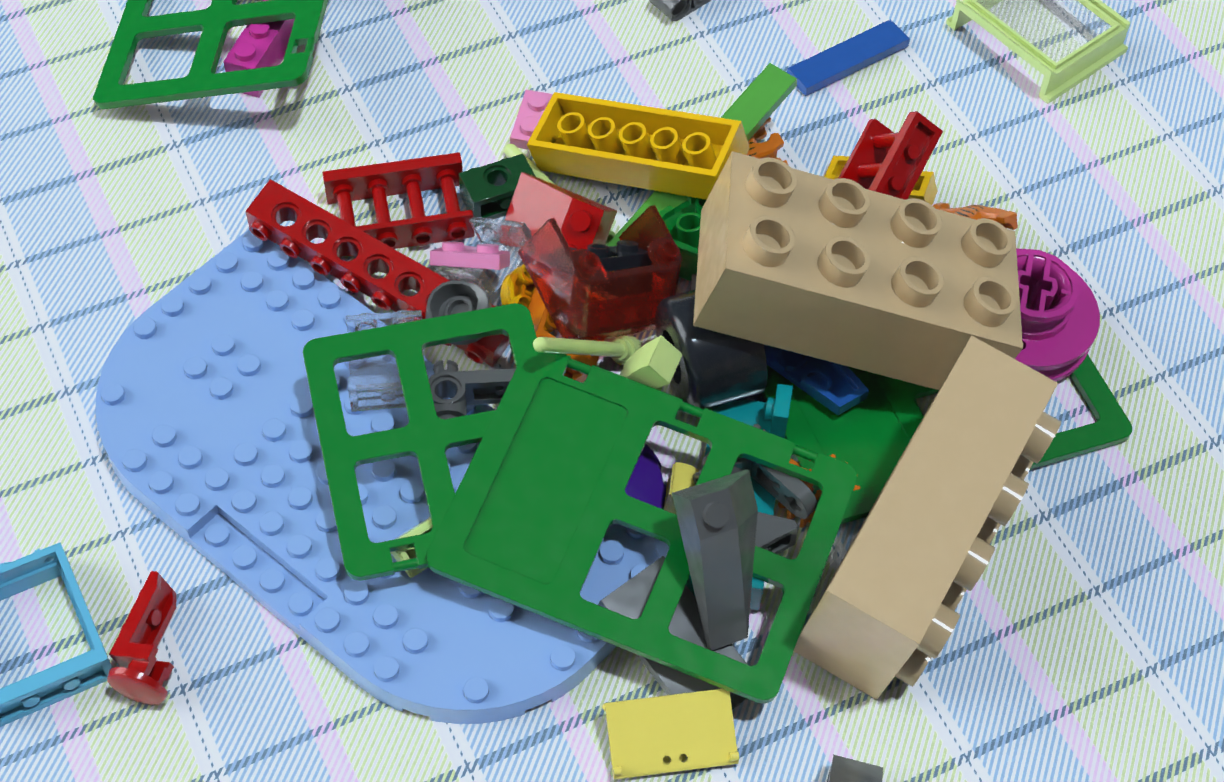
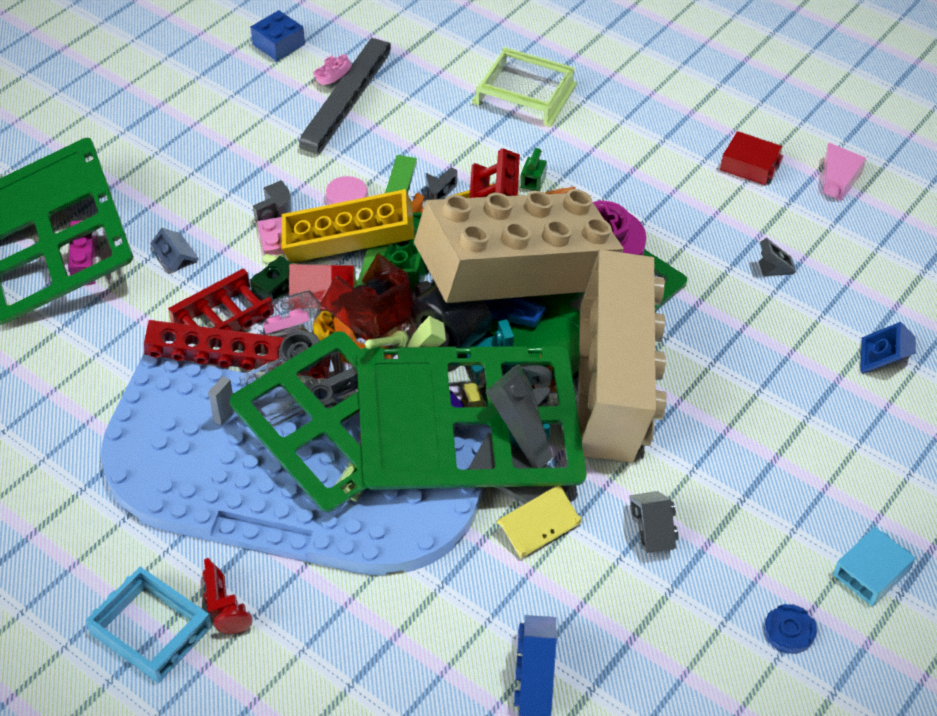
camera: 25 degrees left, 5 degrees down
blue tile [787,19,910,96] -> none
none -> sand blue panel [150,228,199,272]
none -> light grey tile [208,376,234,426]
none -> dark grey brick [253,180,292,223]
none -> bright pink tile [326,176,368,204]
none -> dark grey slope [426,167,458,200]
none -> green brick [520,148,547,191]

